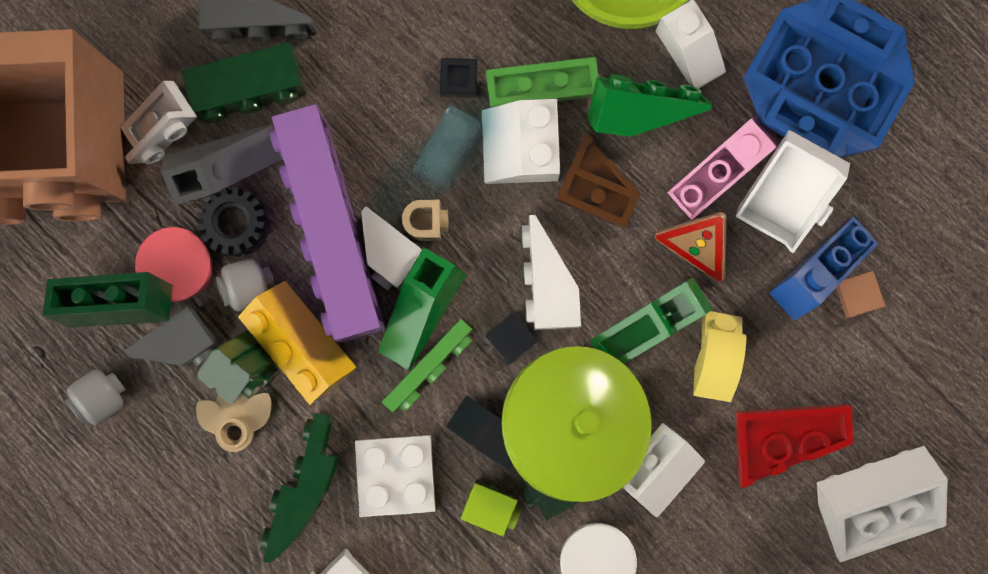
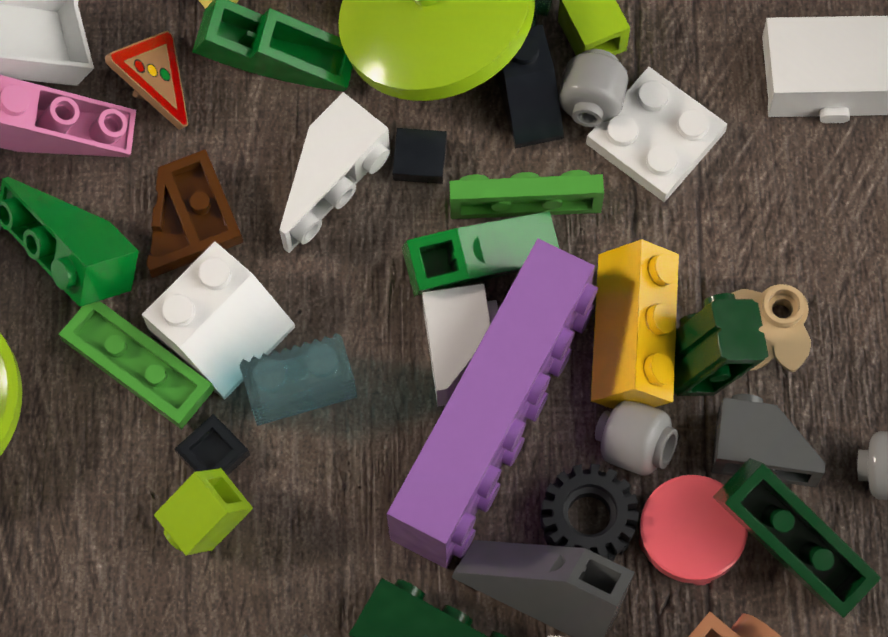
camera: 135 degrees left, 15 degrees down
dark green slope [260,412,340,563] -> none
tan plate [402,200,448,241] -> none
none -> lime brick [154,468,253,556]
none -> light grey head [559,49,628,127]

